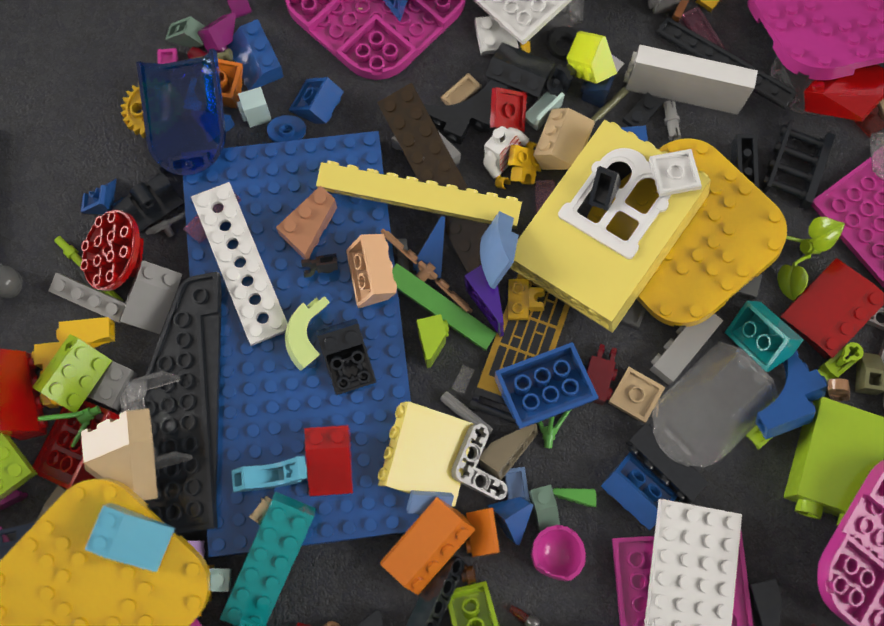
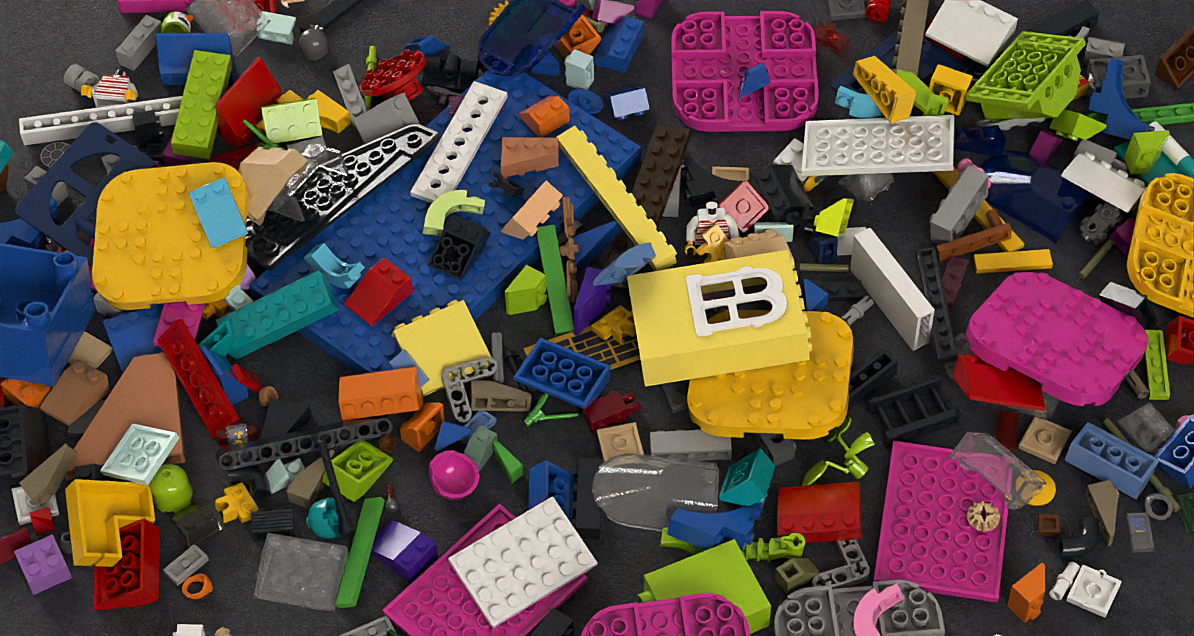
camera: 50 degrees right, 20 degrees down
clear piece [452,365,474,394] -> none
black slope [588,166,621,211] -> none
white tile [649,149,702,197] -> none
medium nougat beam [828,378,850,401] -> none
none -> orange slope [518,96,570,138]

